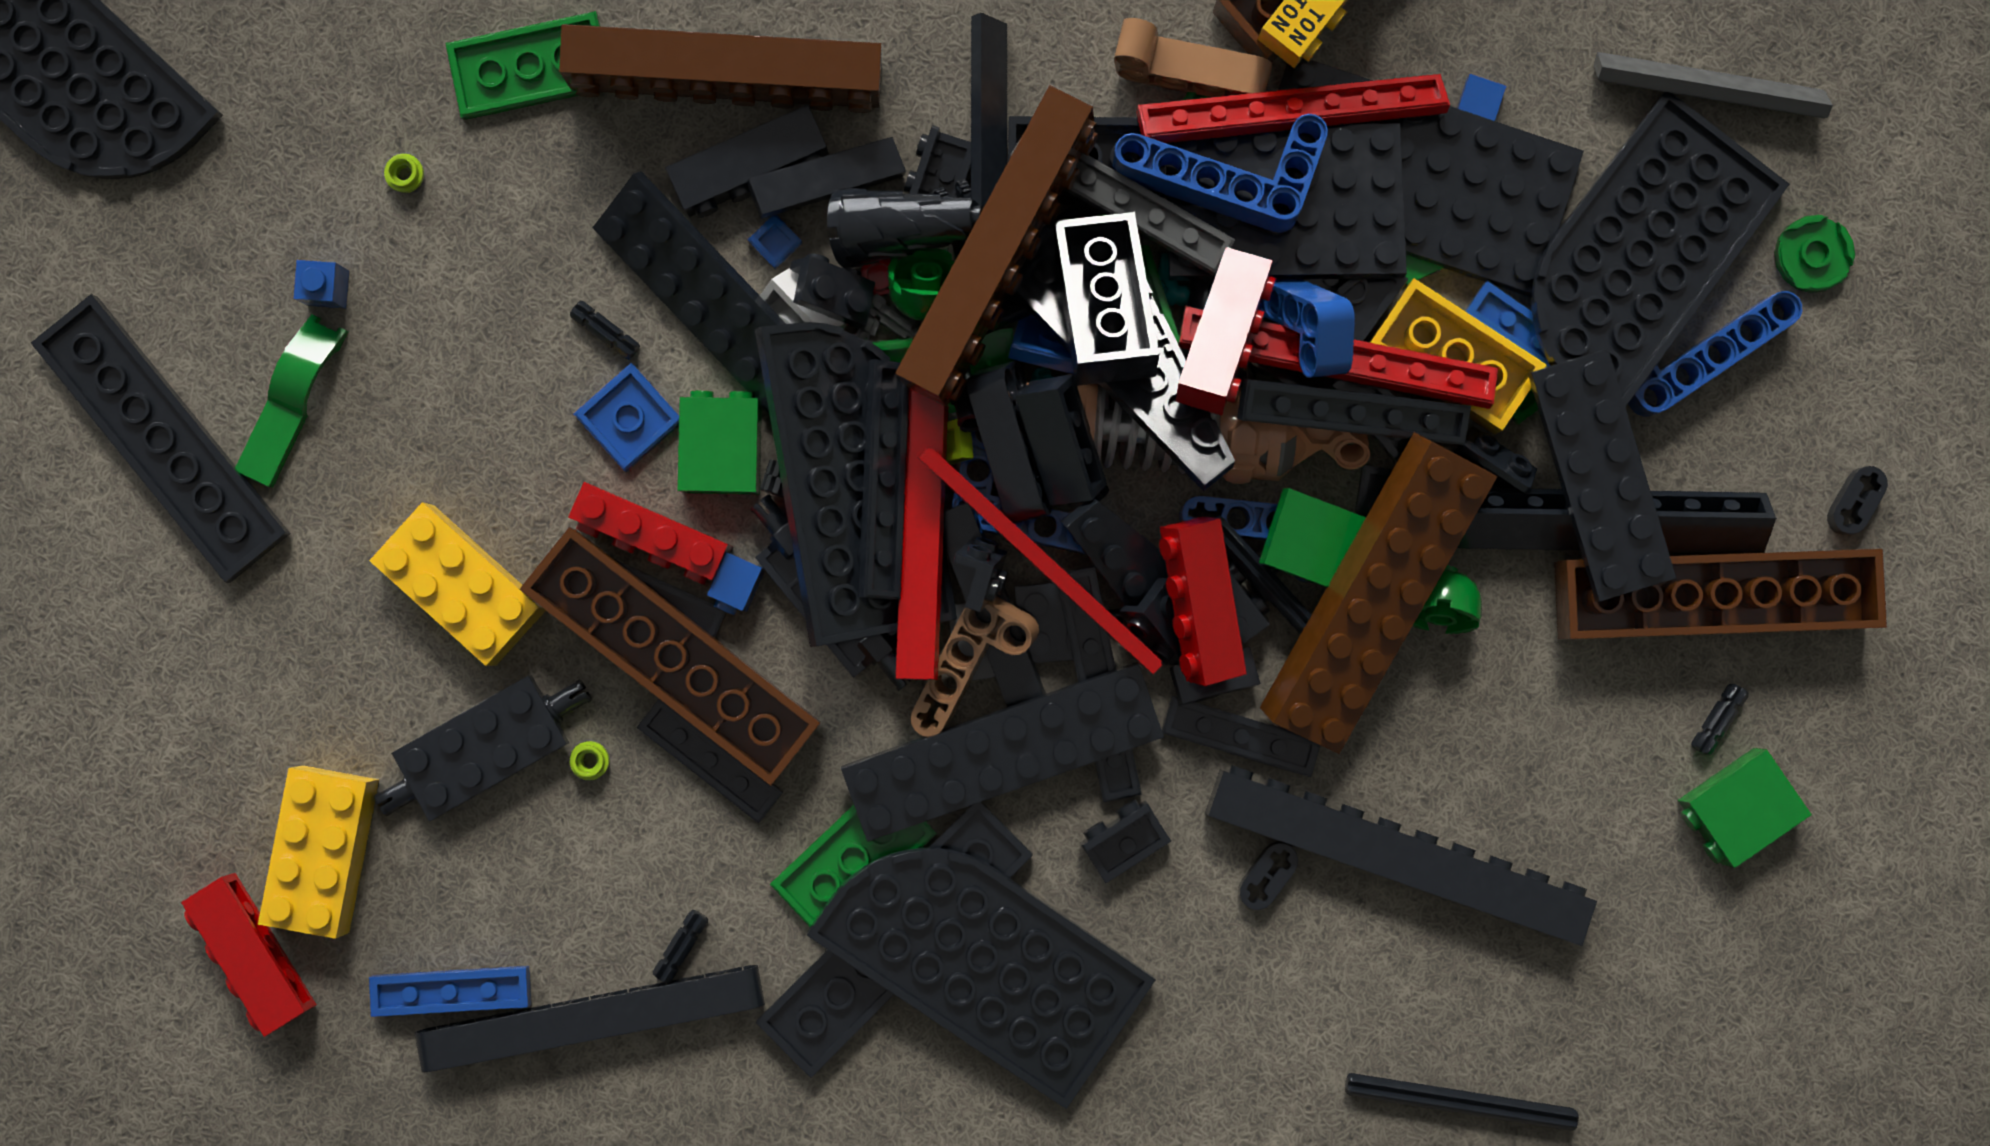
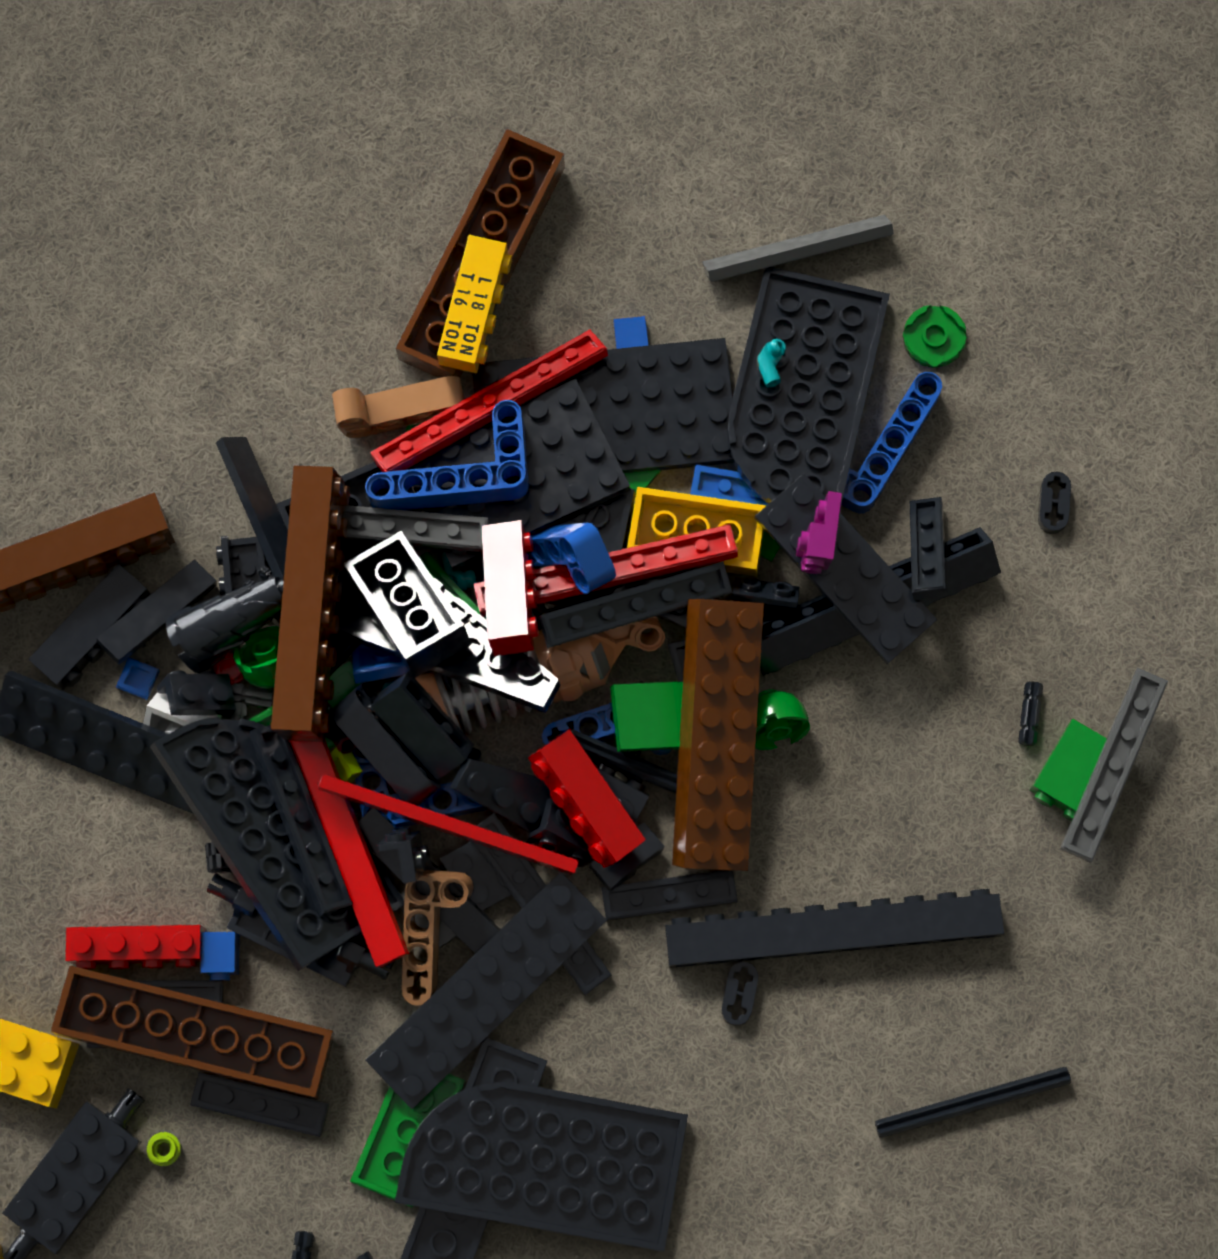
camera: 20 degrees left, 10 degrees down
black axle [570,300,640,360] -> none
blue tile [574,363,679,472] -> none
green brick [677,390,762,495] -> none
black bracket [1080,799,1171,883] -> none
reddish brown brick [1554,549,1887,639] -> none
none -> teal arm [757,339,786,387]
none -> magenta plate [796,491,842,574]
none -> black tile [909,497,947,600]
none -> dark grey tile [1060,668,1168,863]

